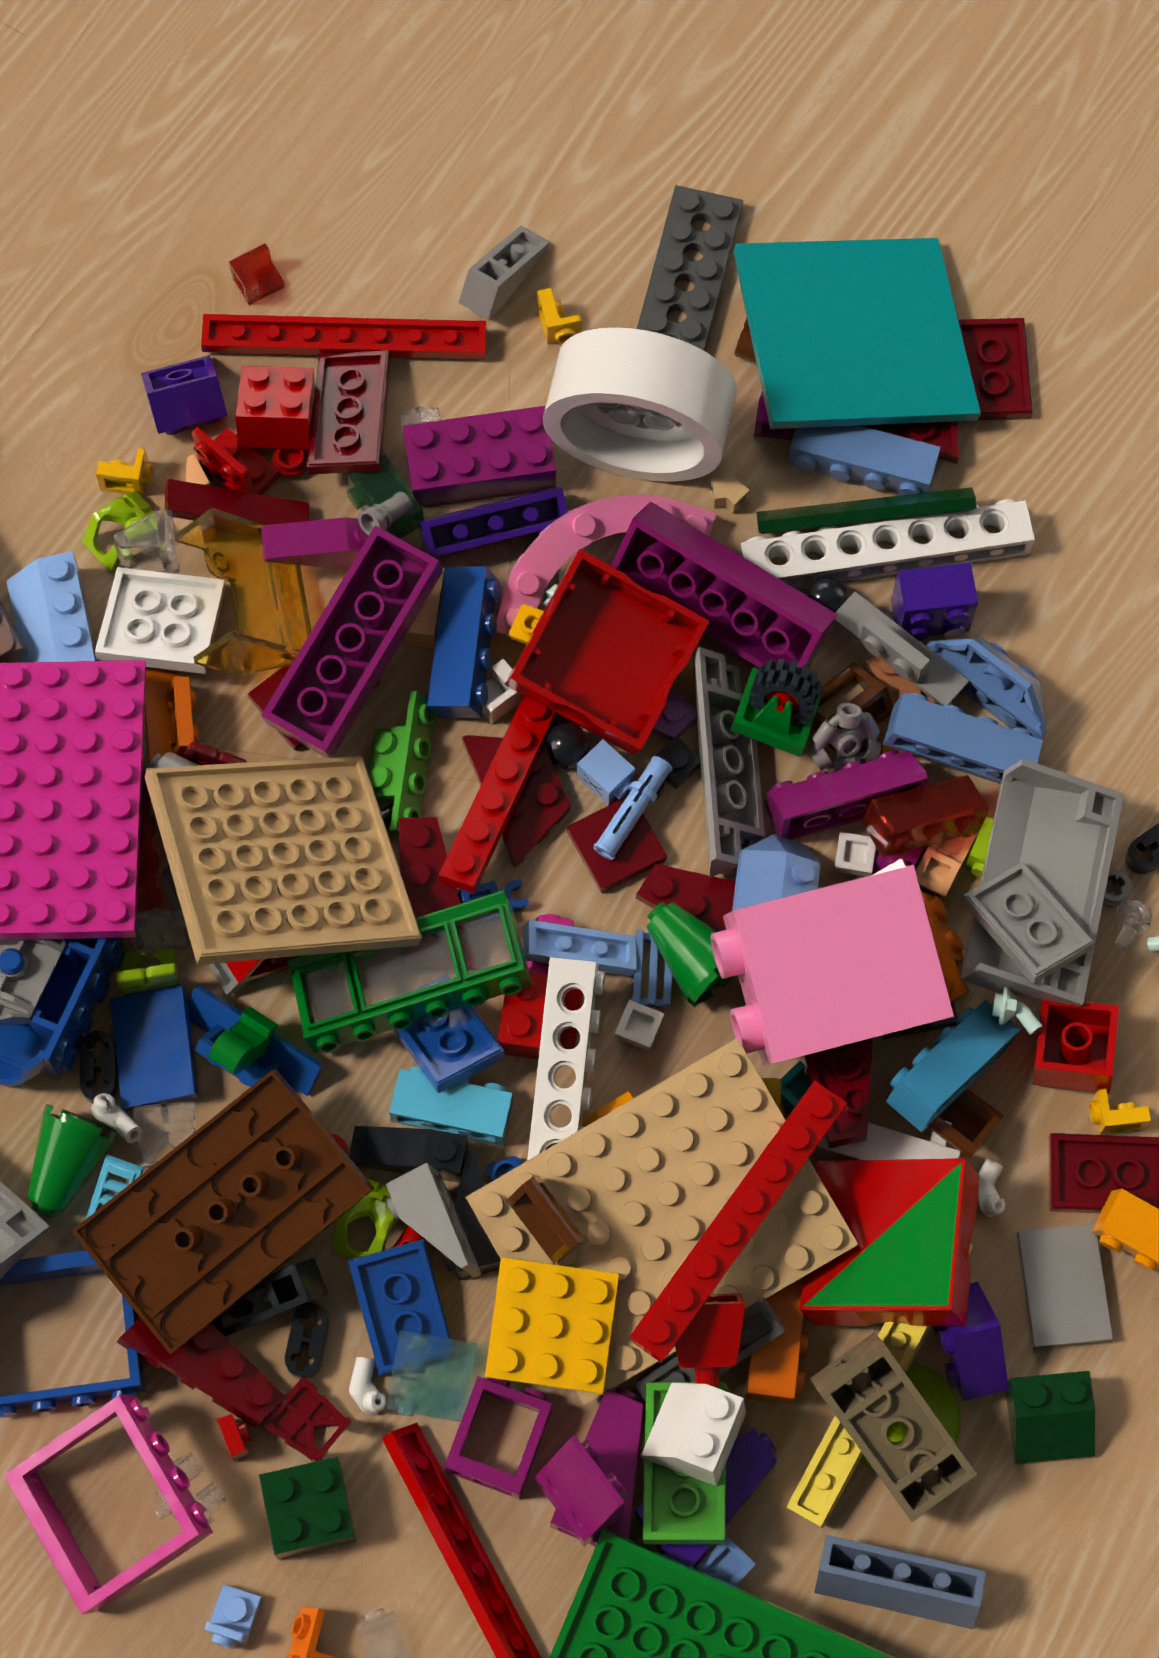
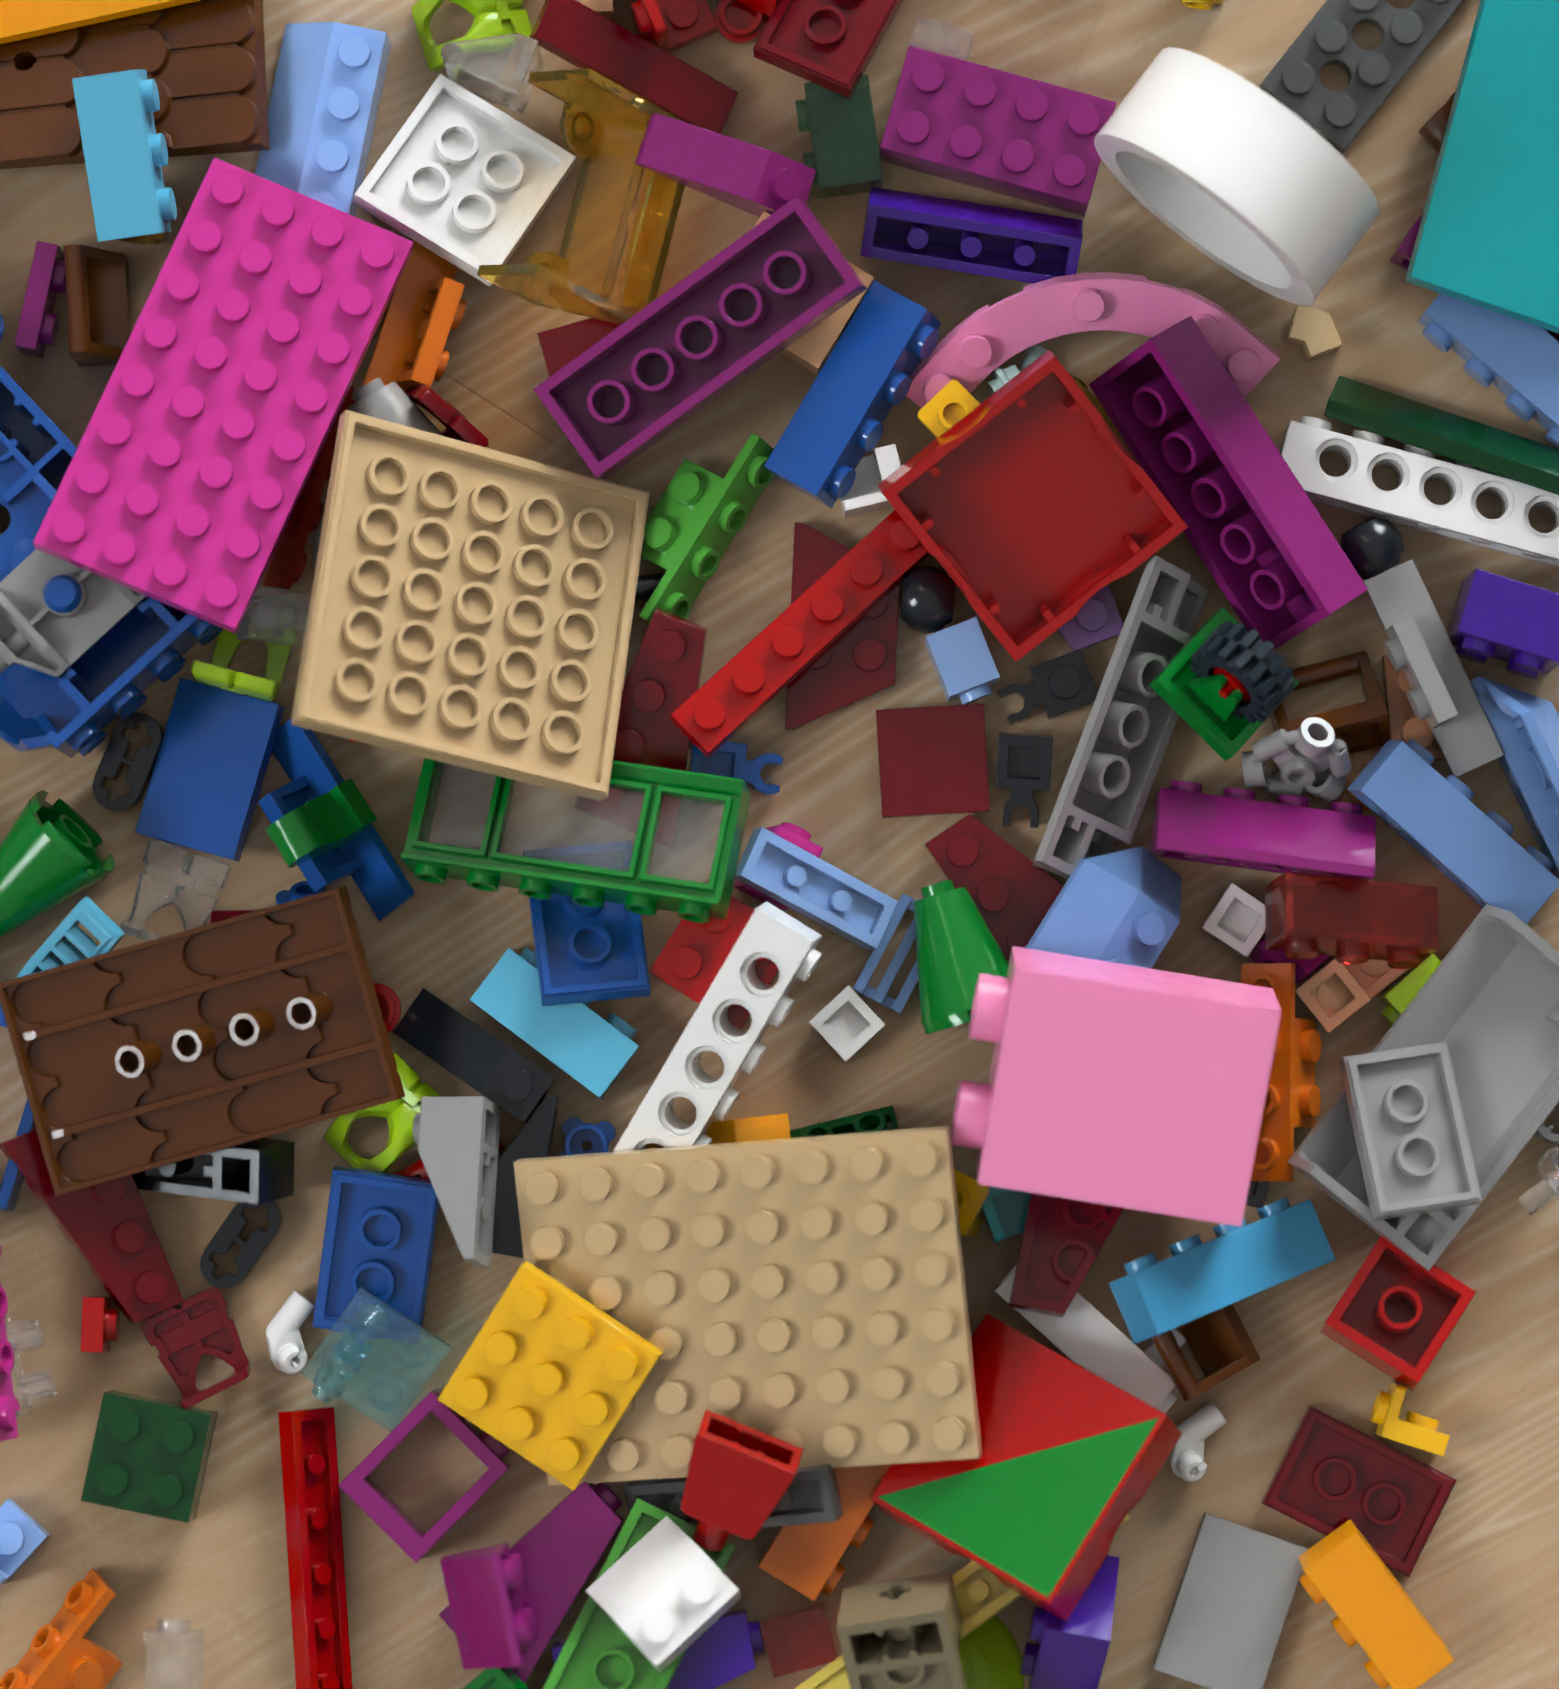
camera: 25 degrees right, 15 degrees up
white arm [91,1093,142,1143] -> none
light grey pin [358,492,412,536] -> none
reddish brown tile [506,1176,587,1264] -> none
light blue pin [593,756,672,860] -> none
red plate [629,1080,847,1363] -> none
light aqua plate [992,987,1042,1035] -> none
none -> clear red panel [760,1603,836,1678]
none -> black plate [996,732,1053,828]

